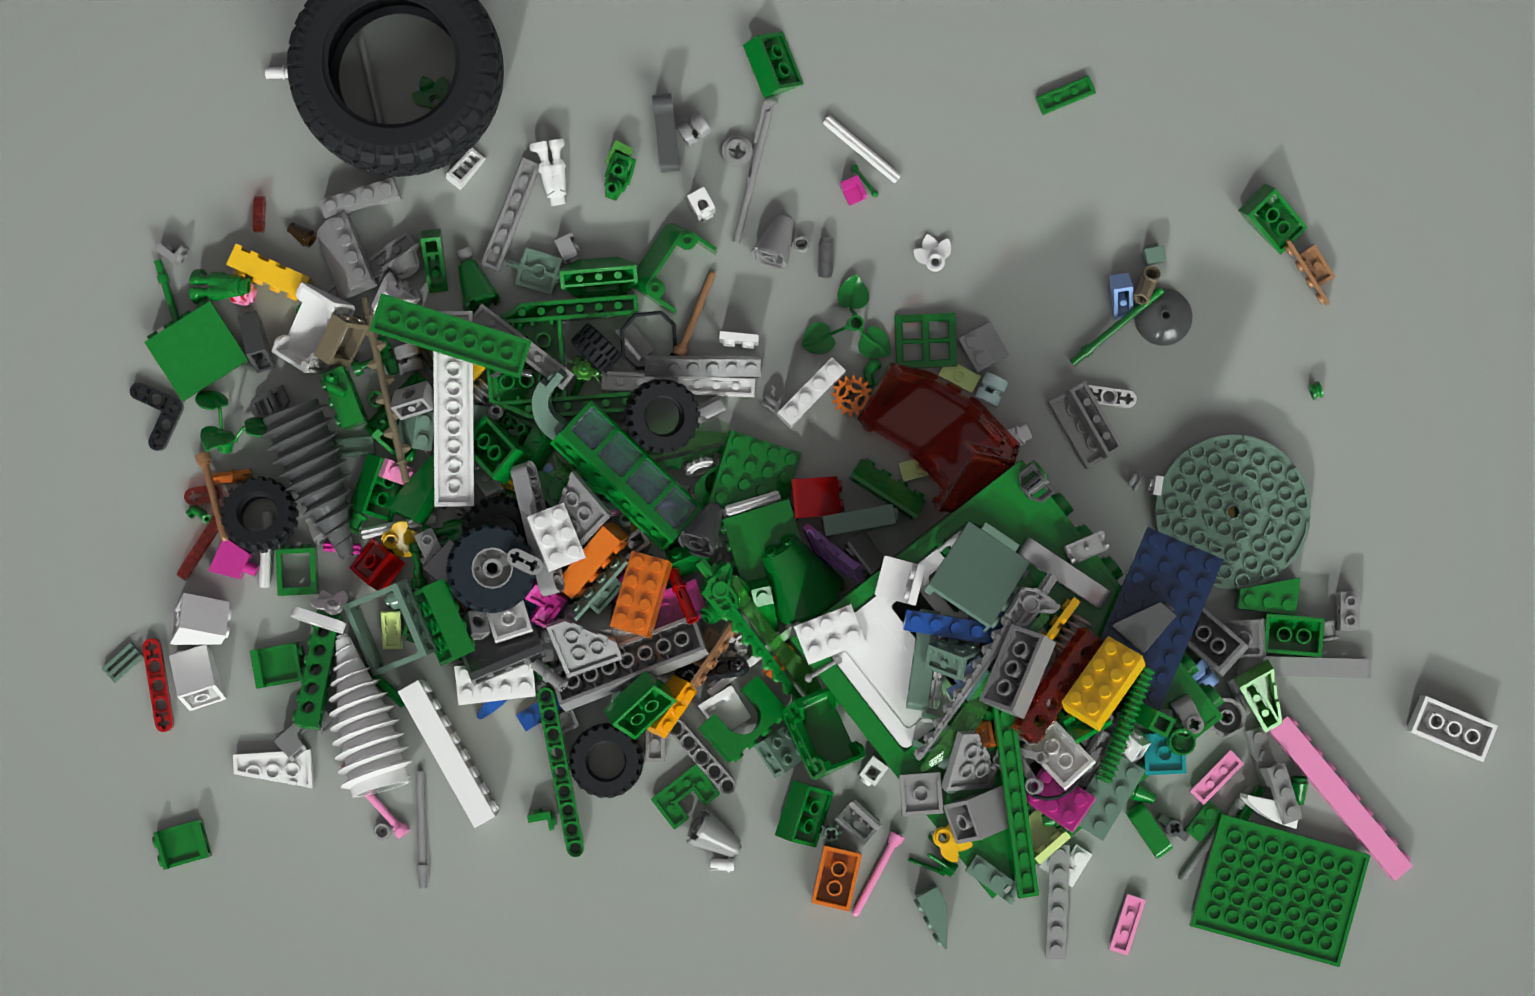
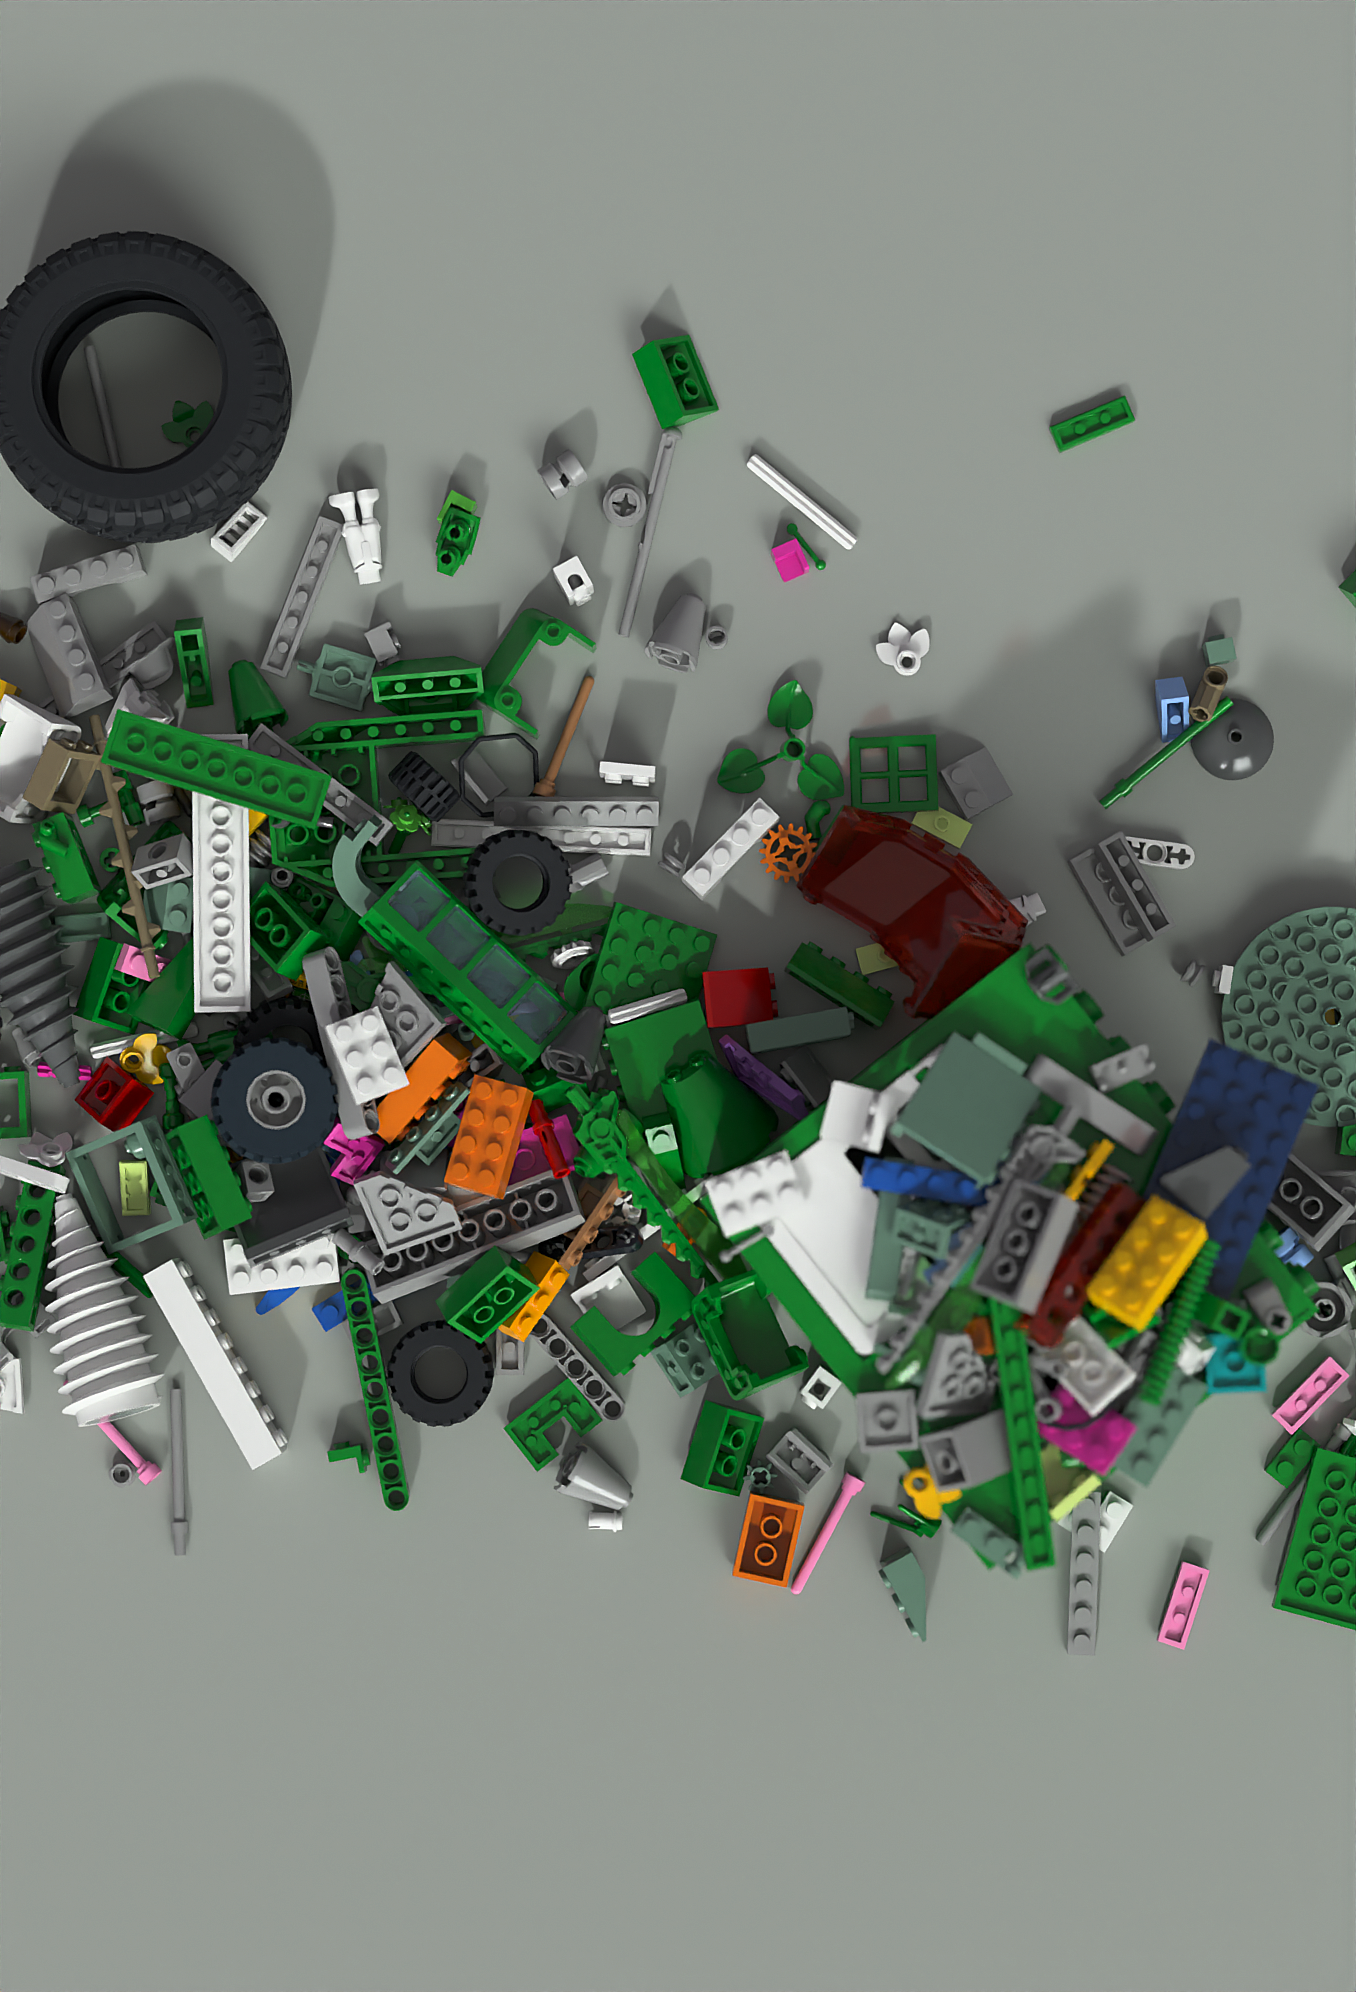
camera: 10 degrees right, 0 degrees up
green bush [349,510,368,535] -> none
light grey hinge [456,247,473,261] -> none
white plate [487,600,533,644] -> none
light grey beam [506,548,543,575] -> none
dark grey beam [652,93,680,173] -> none
flat silver piece [818,238,834,278] -> none
light aqua wheel [975,372,1008,407] -> none
green beam [1126,802,1173,859] -> none
green cone [1129,783,1156,804] -> none
dark grey piece [1155,813,1190,841] -> none

